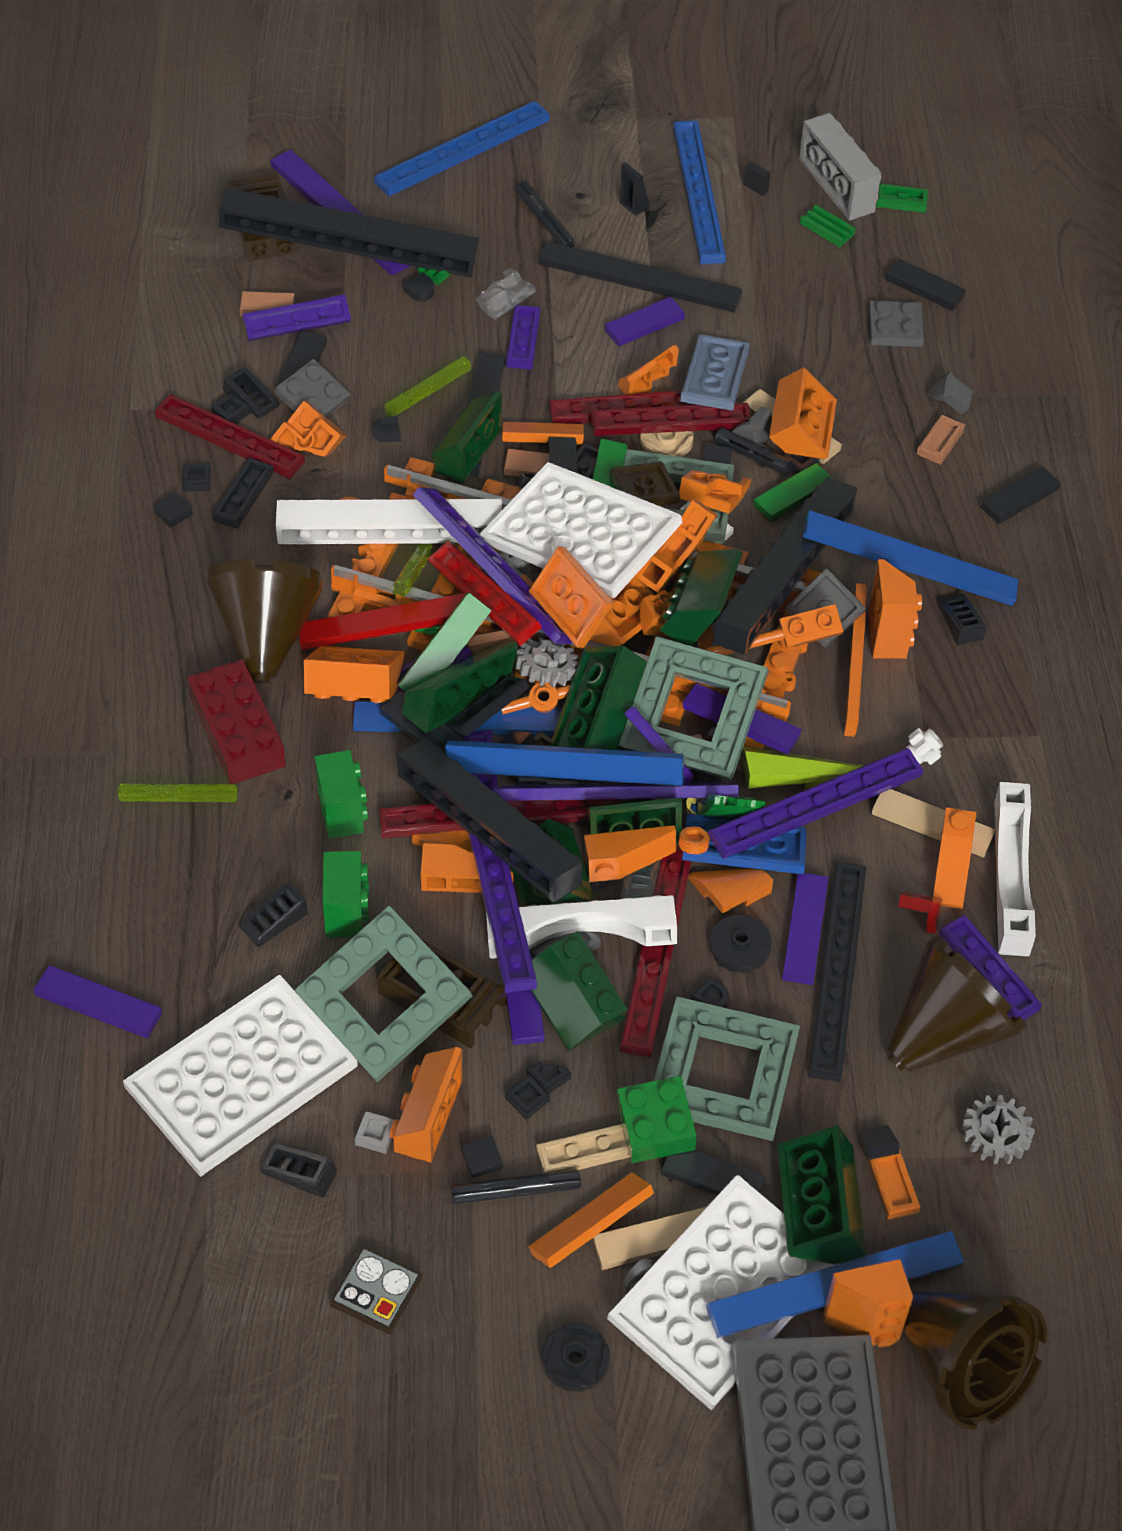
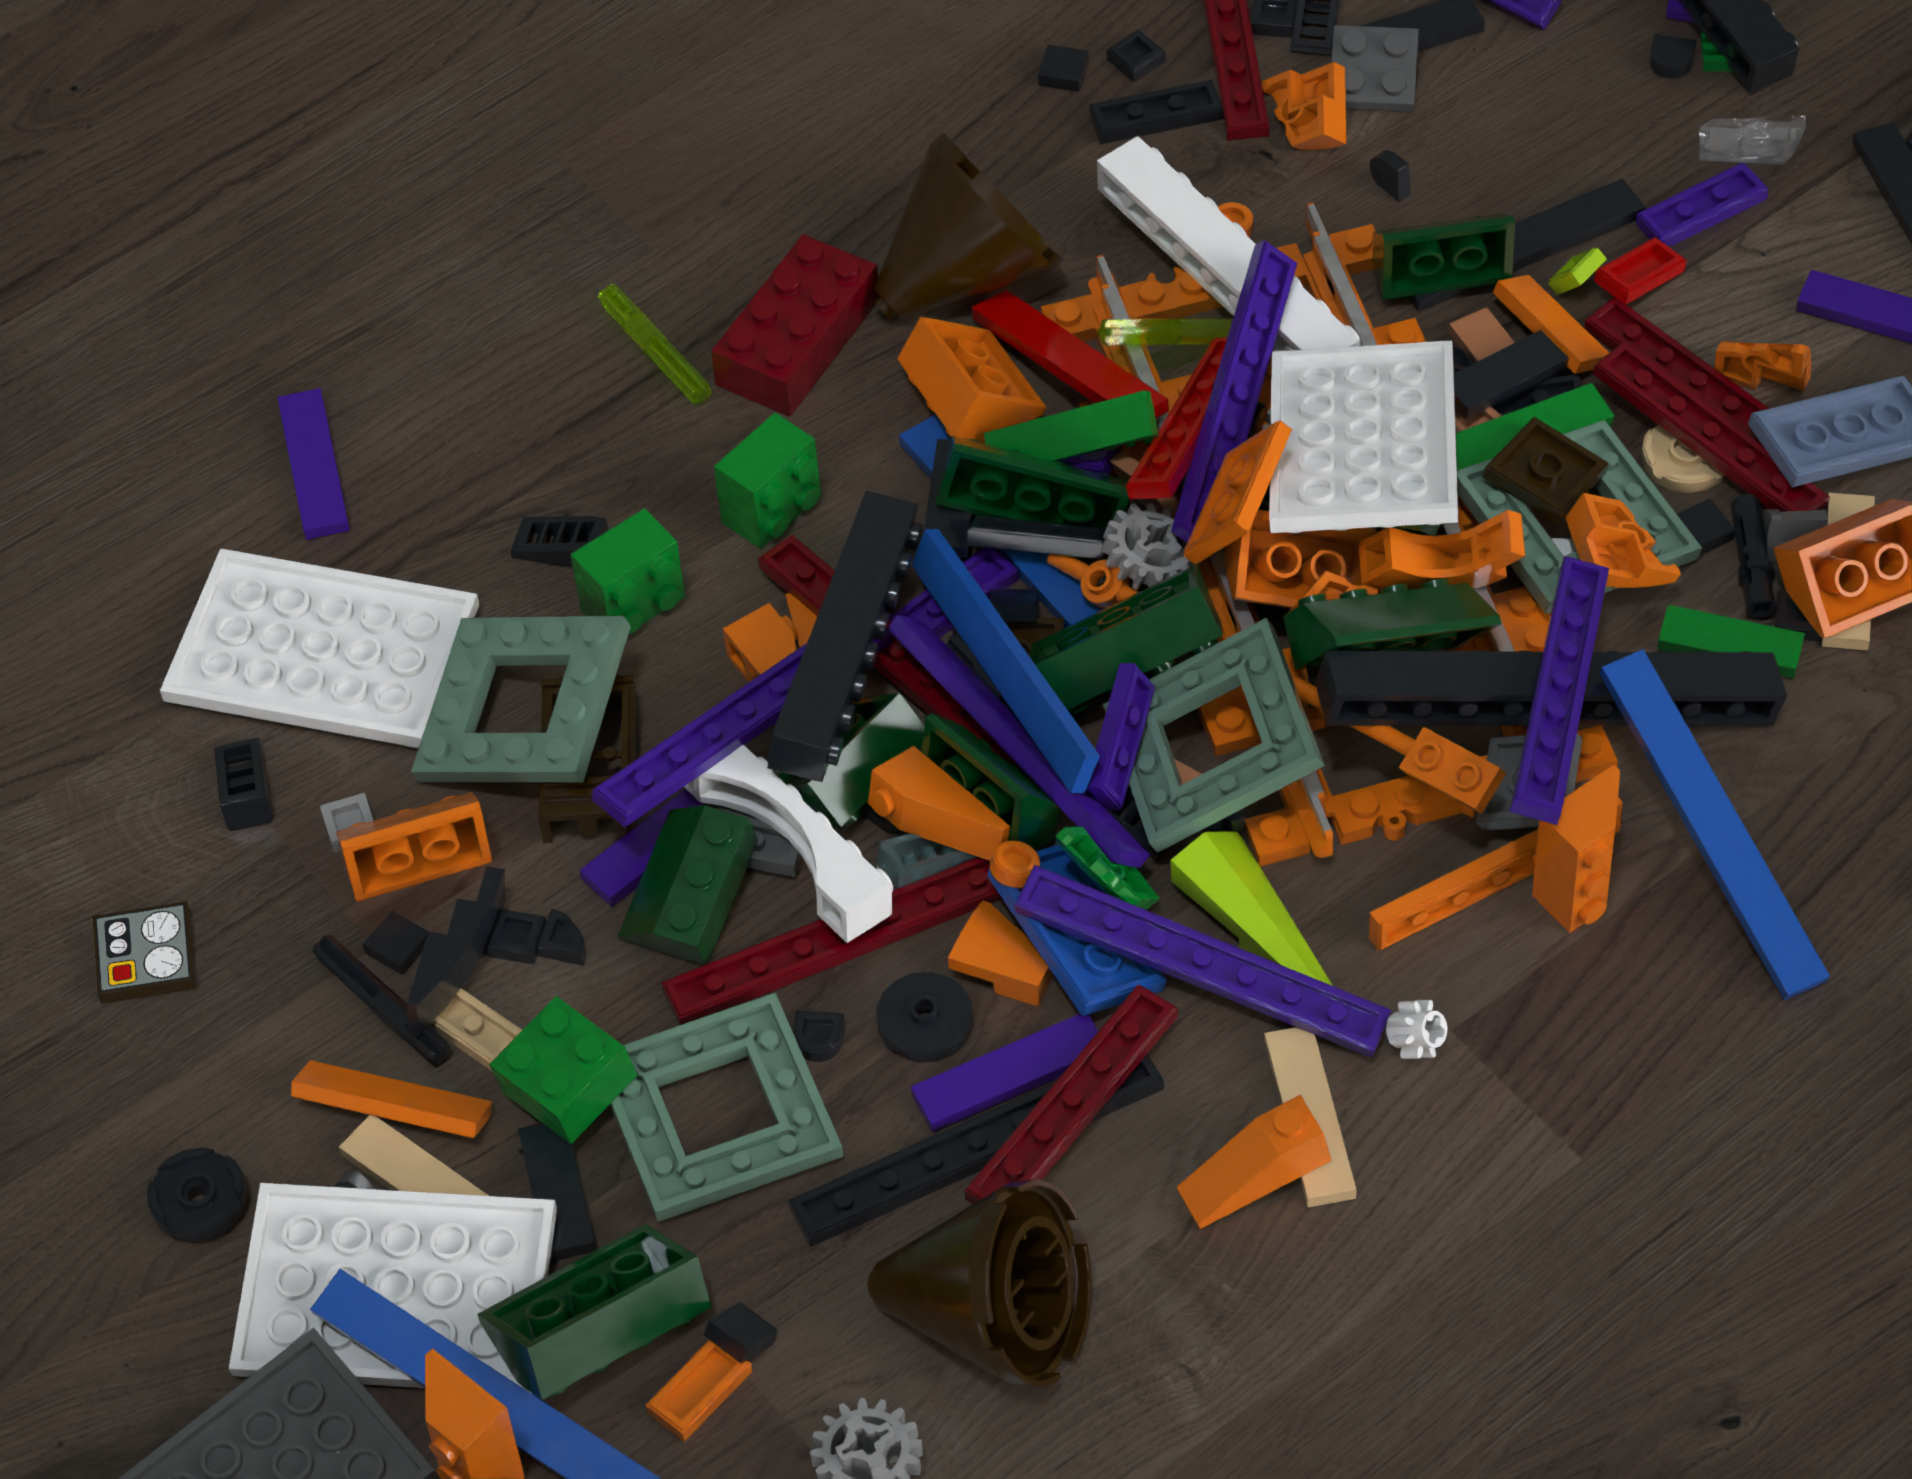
camera: 60 degrees right, 0 degrees up
clear neon green axle [384,357,471,417] -> none
dark purple tile [682,683,802,755] -> none
red tile [898,891,943,934] -> none
black slope [937,594,986,645] -> none
dark purple tile [939,915,1042,1020] -> none
white arch [994,782,1036,956] -> none
none -> black slope [407,866,505,1037]
none -> dark red tile [964,984,1178,1204]
none -> dark purple tile [1509,556,1609,825]
none -> lime tile [1548,247,1607,295]
none -> red tile [1593,237,1687,305]

